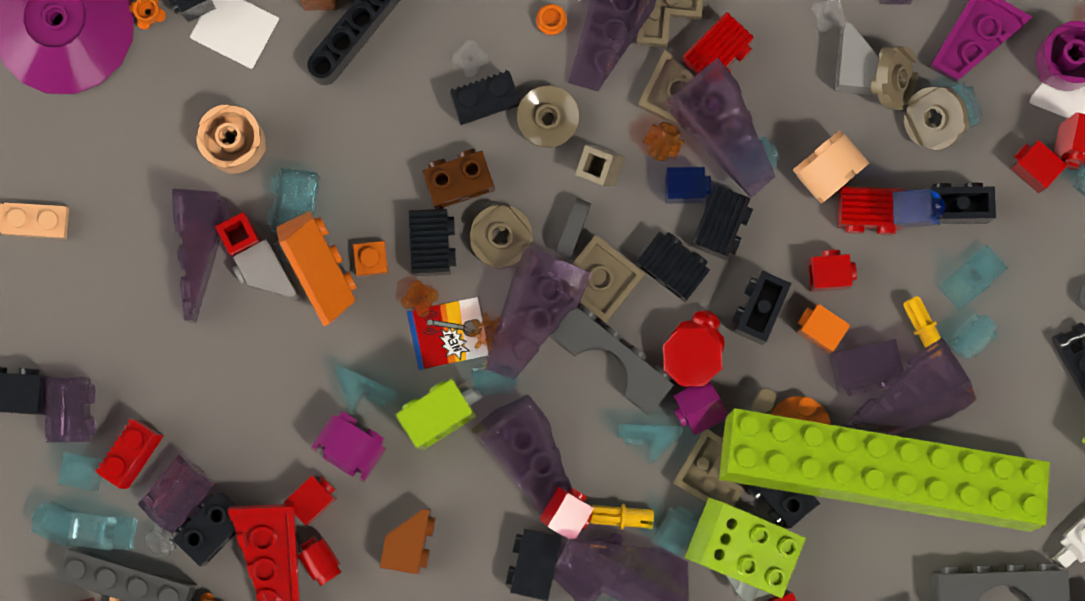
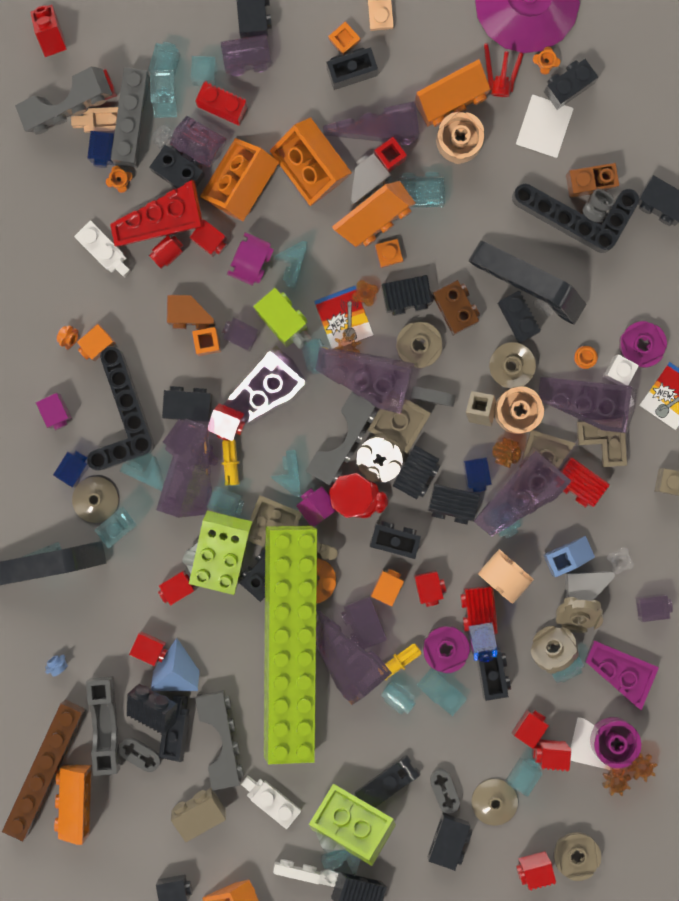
camera: 75 degrees right, 5 degrees up
none -> orange brick [192,327,221,356]
none -> orange slope [200,138,279,221]
none -> clear purple brick [222,318,260,352]
none -> orange slope [269,117,352,206]
none -> black brick [326,47,378,90]
none -> orange plate [328,21,361,56]
none -> plate [357,435,404,482]
none -> orange slope [414,59,490,127]
none -> magenta plate [423,626,470,673]
none -> black beam [468,241,587,325]
none -> red plant [484,43,523,97]
none -> light nougat brick [495,386,544,434]
none -> medium blue slope [543,536,595,577]

